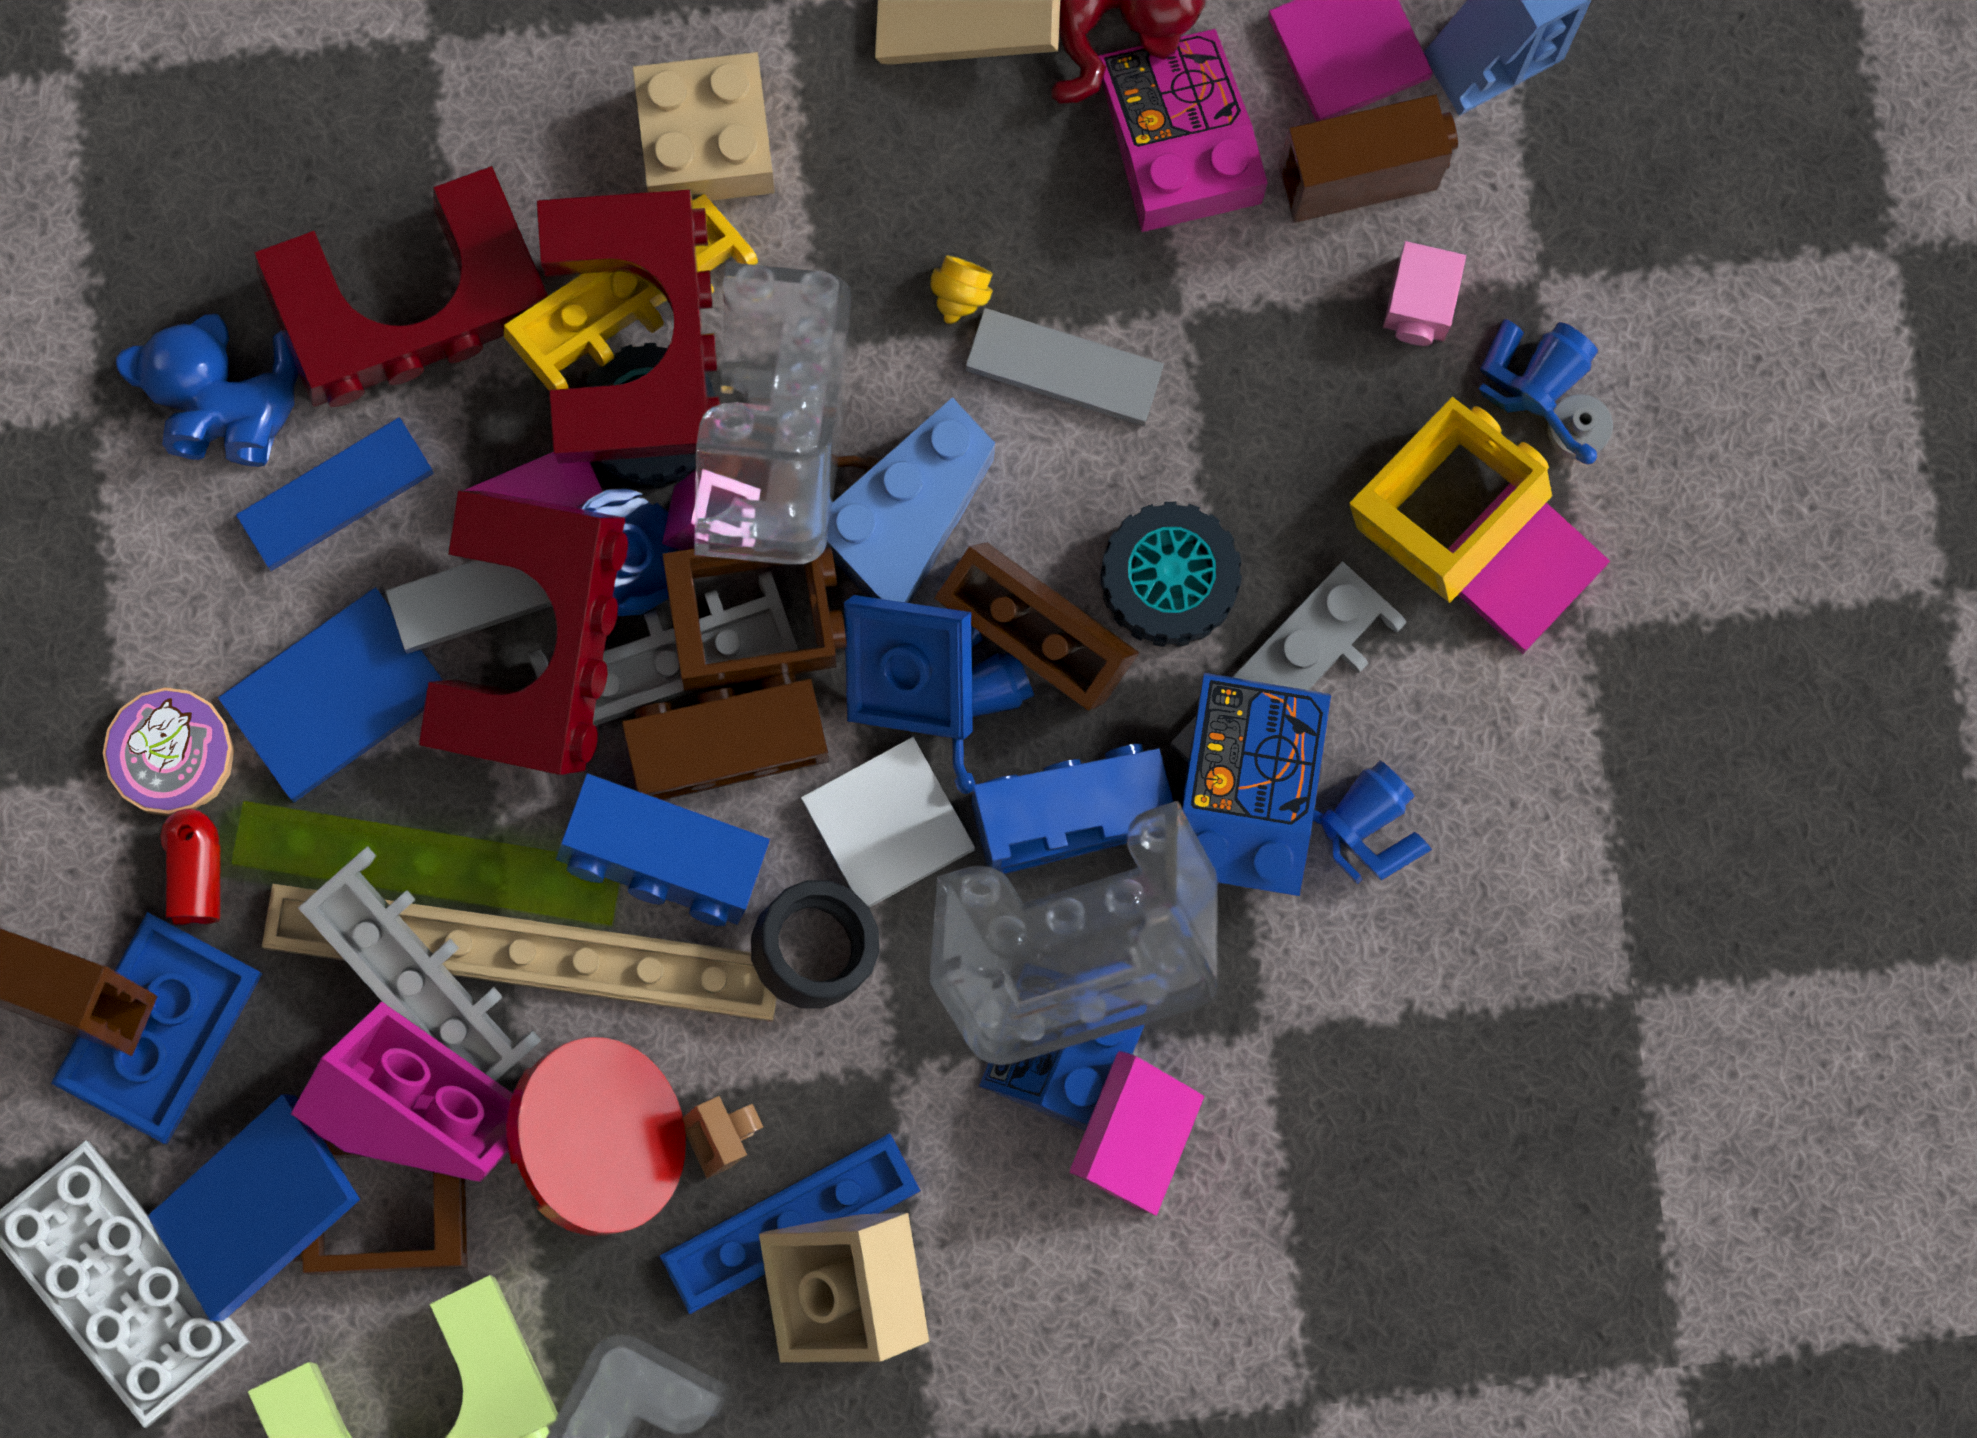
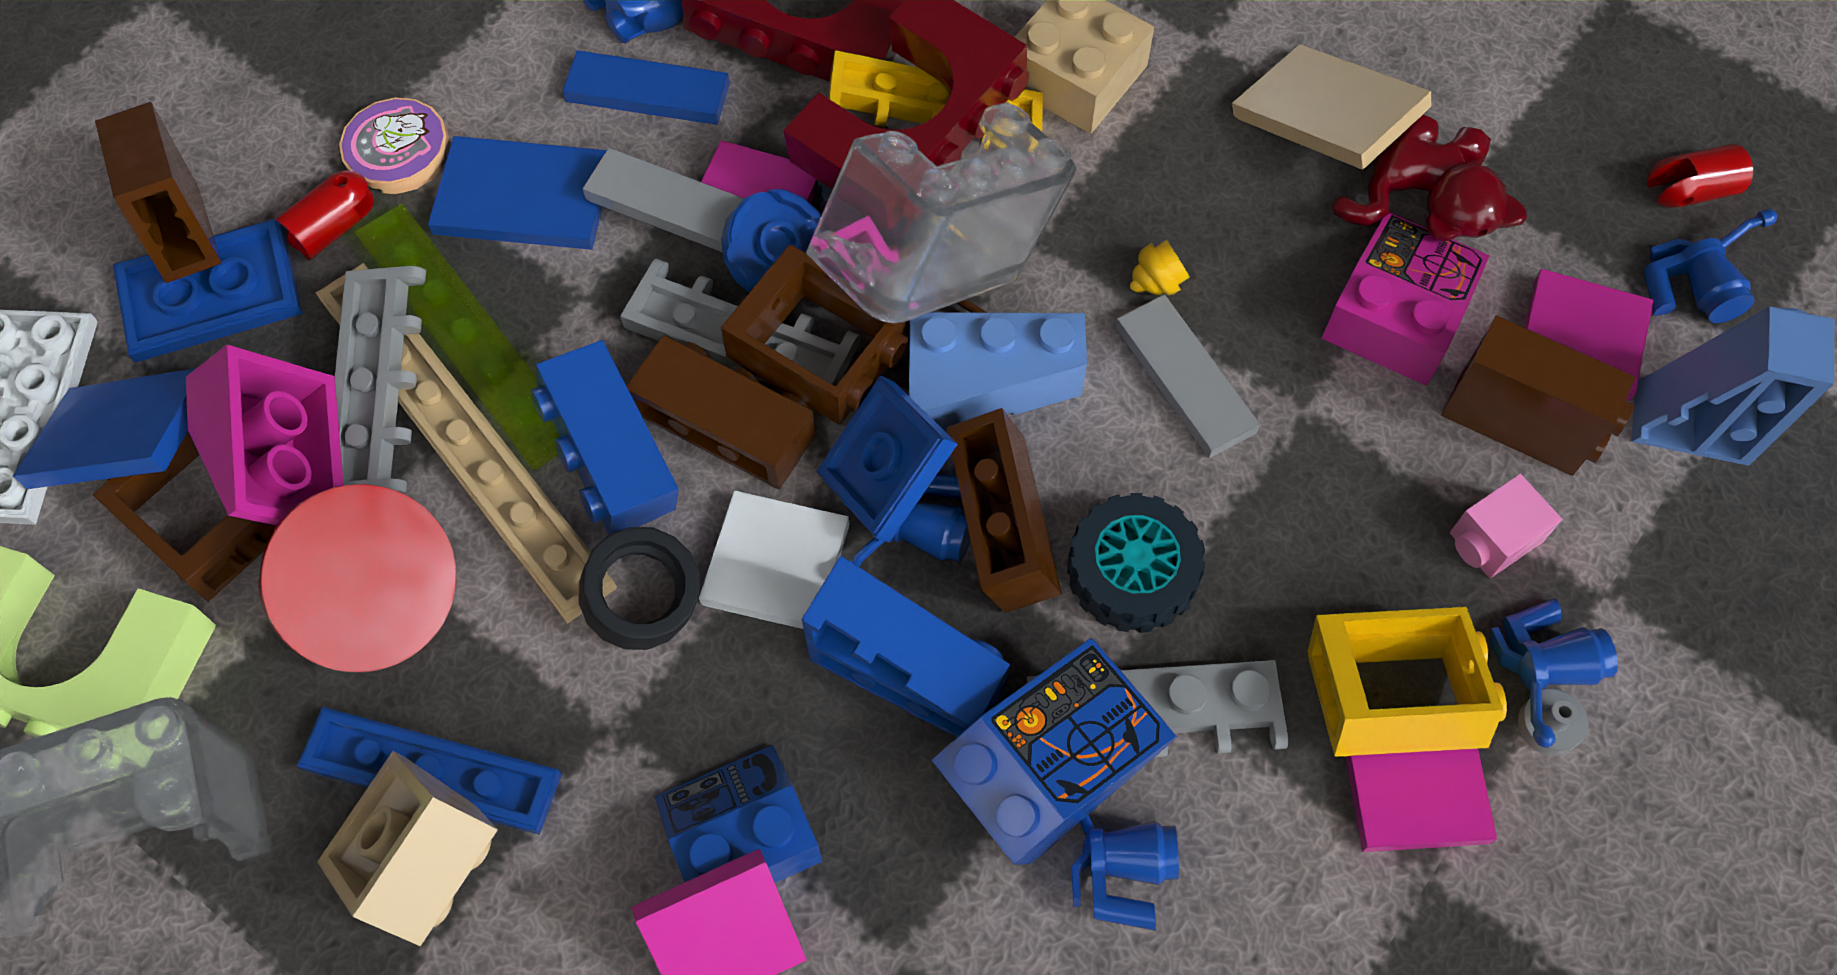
camera: 50 degrees right, 15 degrees down
dark red arch [419,491,628,775] -> none
medium nougat tile [682,1096,764,1179] -> none
clear windscreen [929,801,1218,1065] -> none

